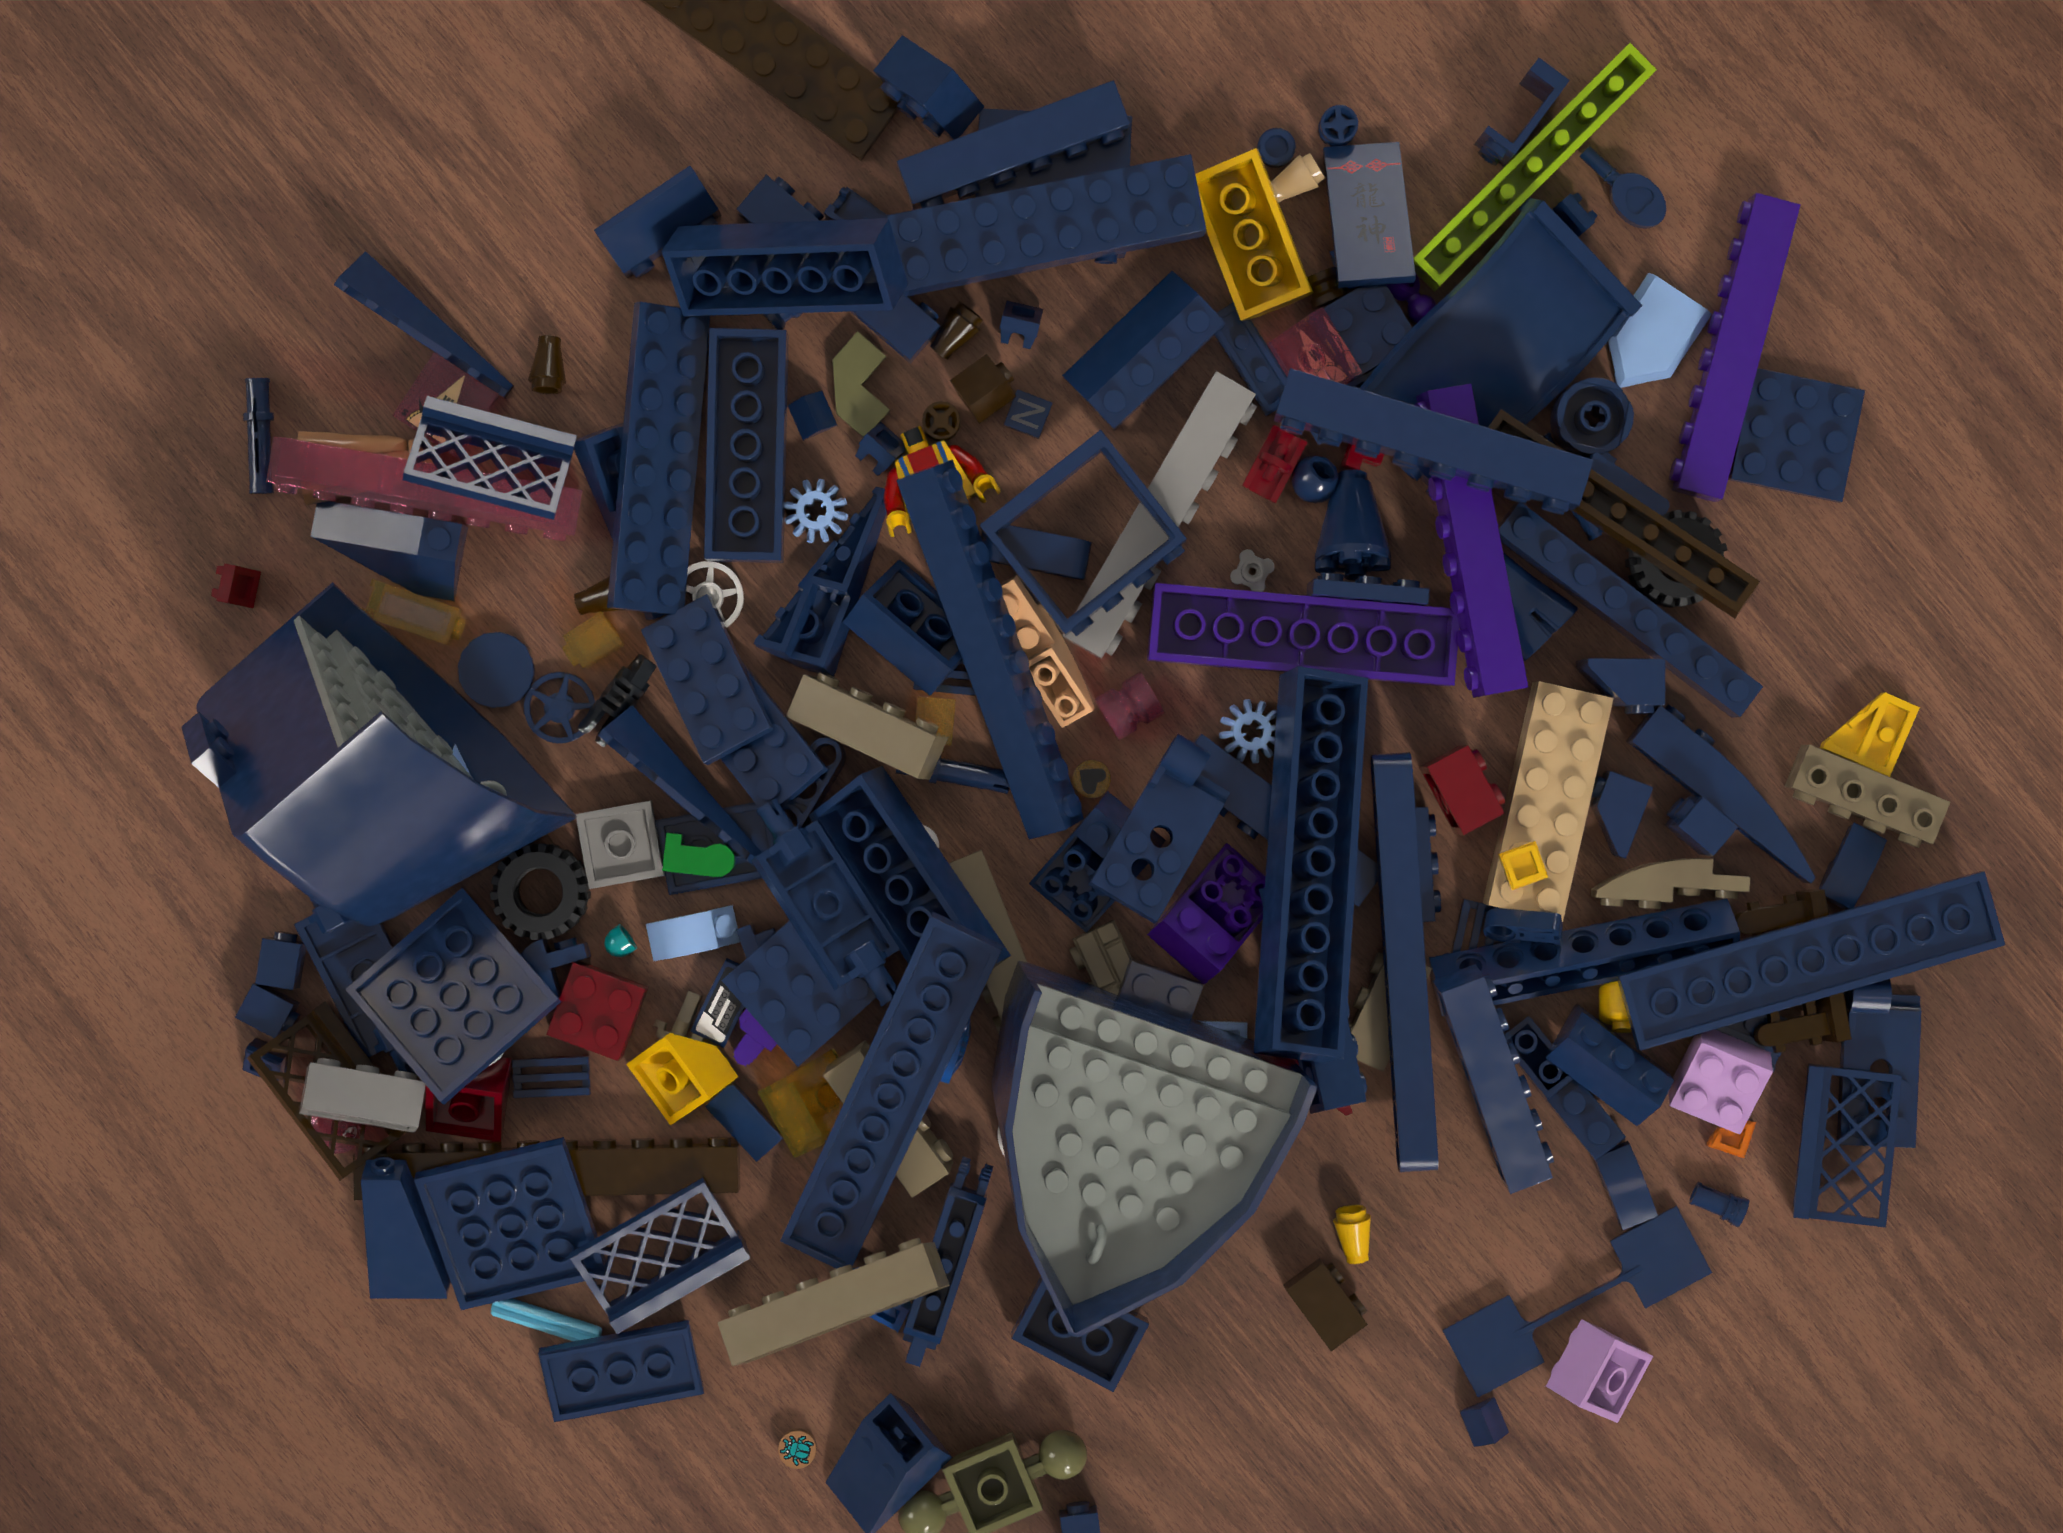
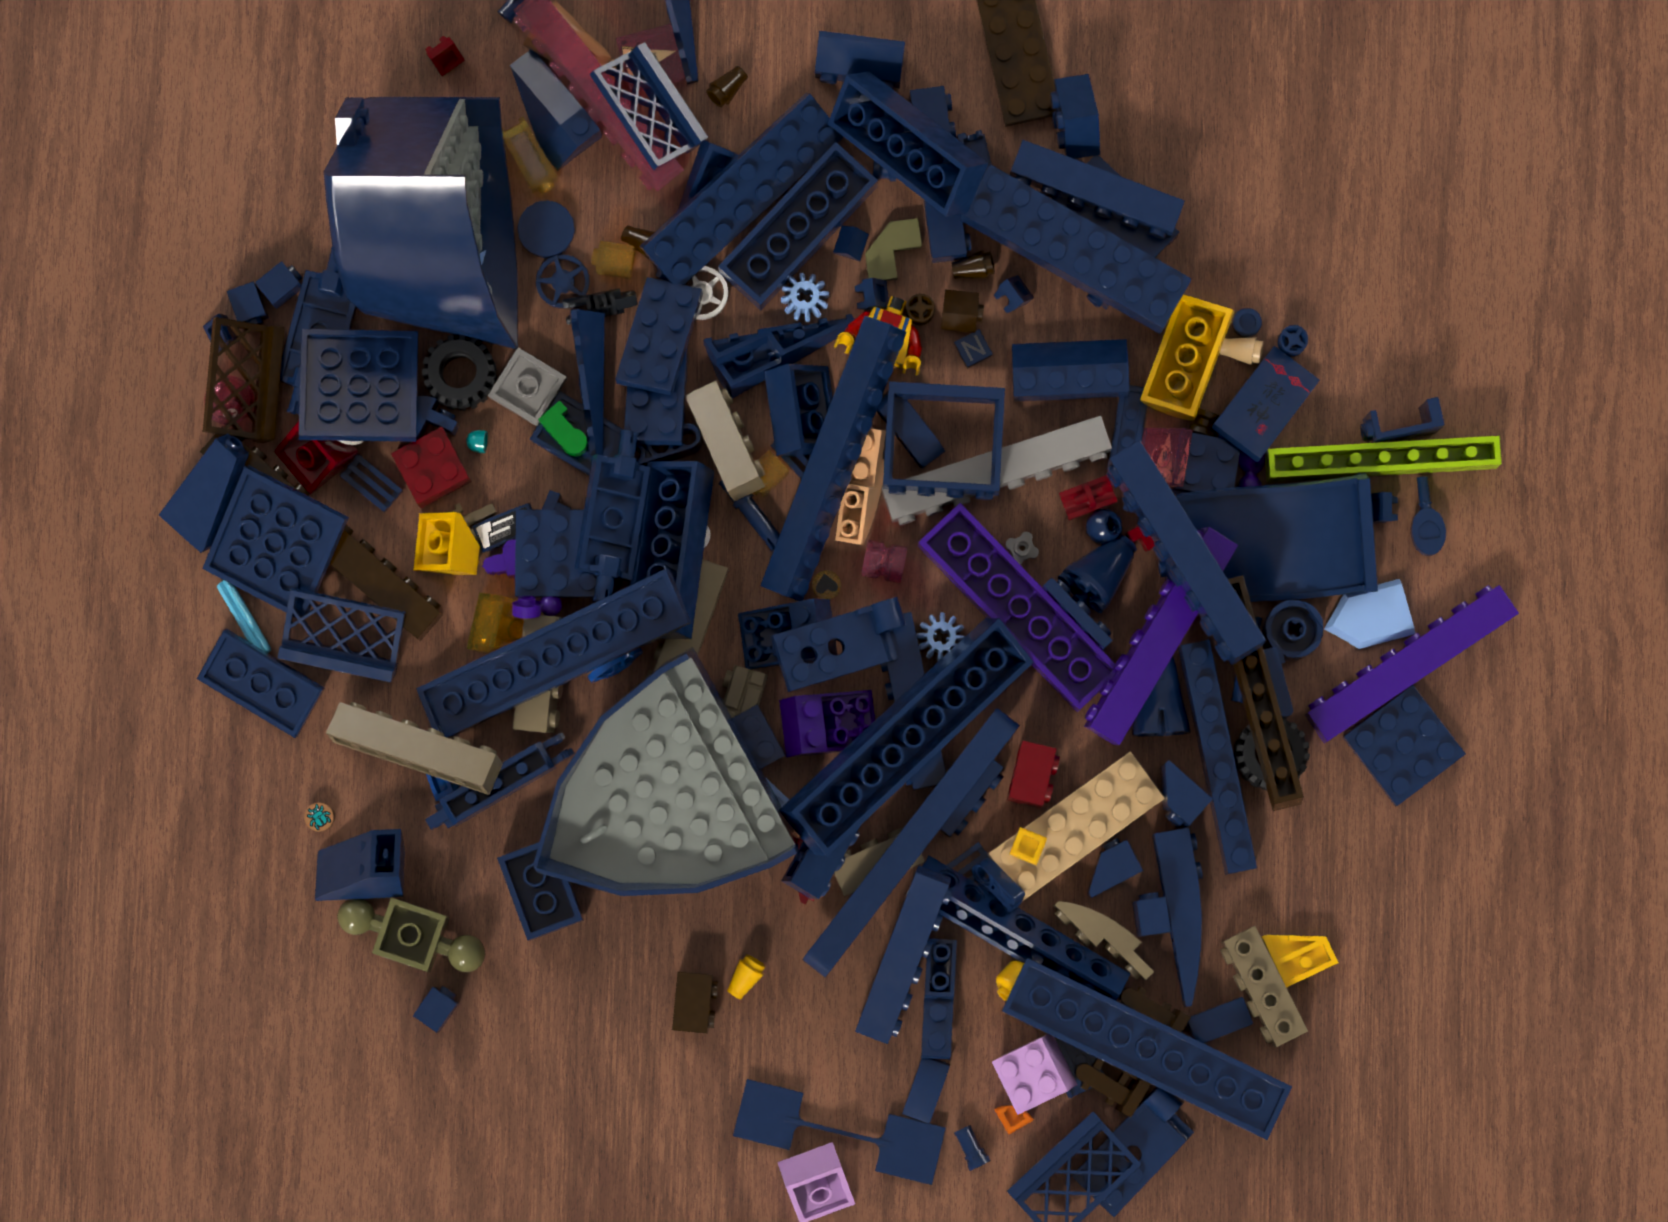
camera: 40 degrees right, 5 degrees down
light grey brick [299,1058,426,1133] -> none
light blue brick [646,905,740,961] -> none
dark blue slope [705,1081,785,1162] -> none
dark blue slope [1459,1397,1509,1447] -> none
dark blue slope [1545,1003,1674,1126] -> none
none -> dark purple plate [512,595,562,618]

